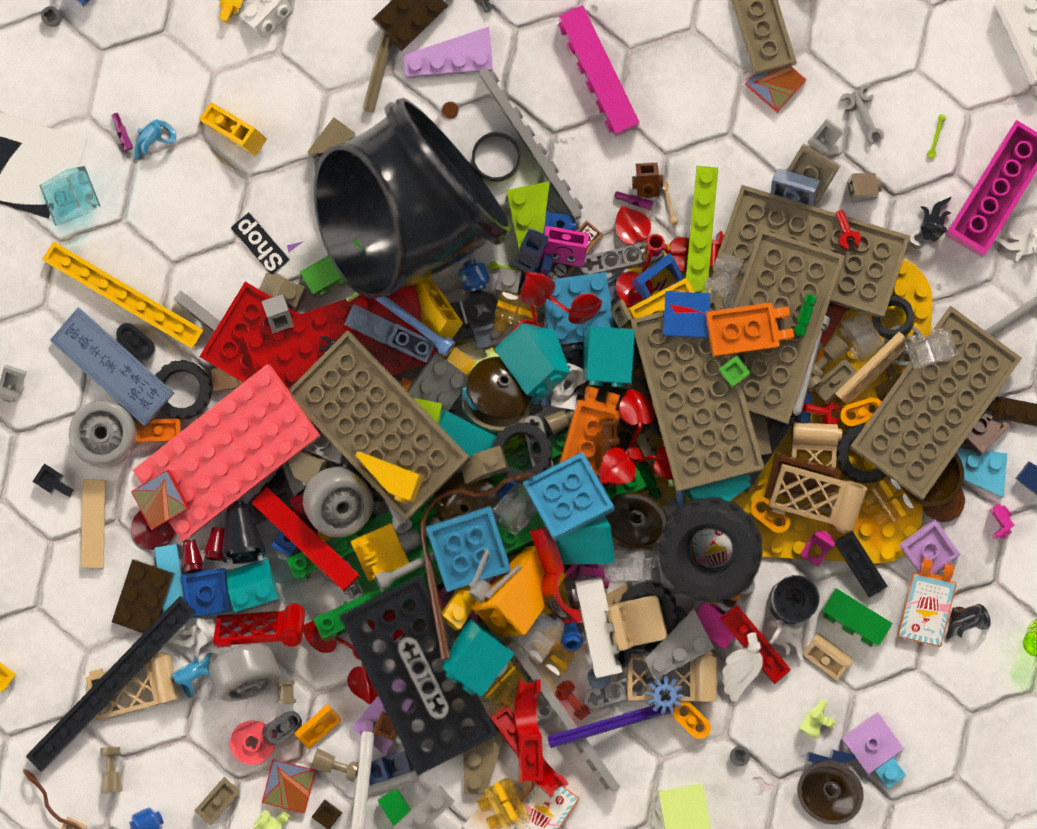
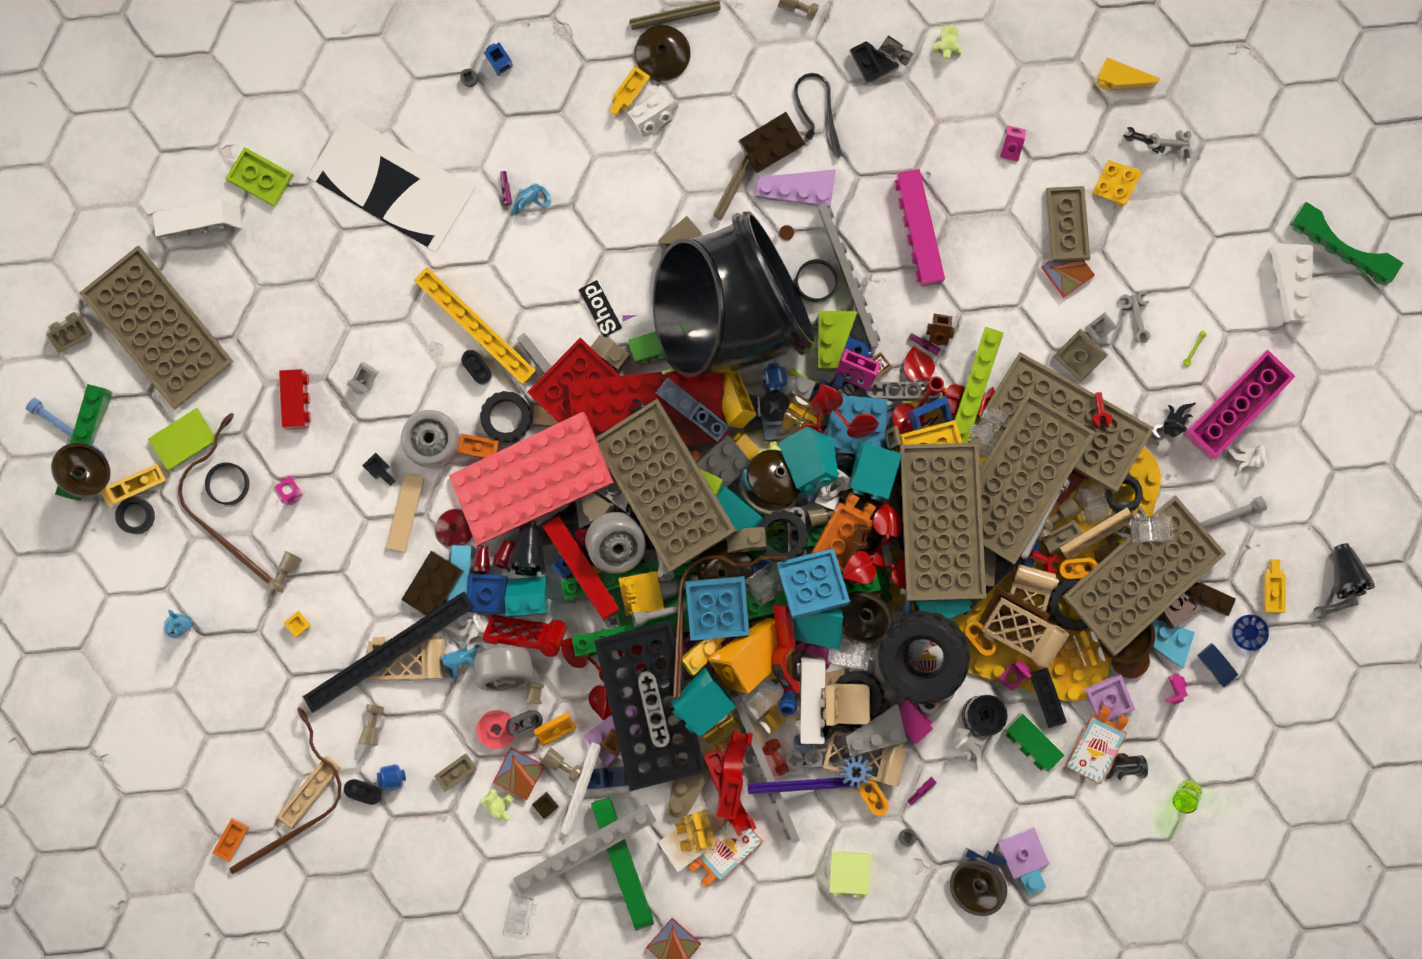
camera: 15 degrees right, 0 degrees up
clear light blue slope [39,166,101,226] -> none
sand blue tile [50,307,175,426] -> none
tile [131,470,190,530] -> none
yellow slope [198,102,267,157] -> none
light grey brick [262,294,294,333] -> none
yellow slope [356,452,424,504] -> none
medium blue piece [374,296,455,356] -> none
light grey plant [468,549,521,603] -> none
dark blue slope [512,227,549,273] -> none
tan hinge [661,181,678,226] -> none
blue tile [663,291,710,339] -> none
orange tile [705,303,794,357] -> none
bright green plate [718,356,750,388] -> none
red tile [720,604,791,684] -> none
white animal [722,633,763,702] -> none
sand blue slope [770,169,821,206] -> none
green axle [793,294,817,337] -> none
yellowish green piece [798,699,836,739] -> none
tan slope [802,633,853,681] -> none
dark tan slope [847,173,882,203] -> none
none -> magenta pin [907,776,937,805]

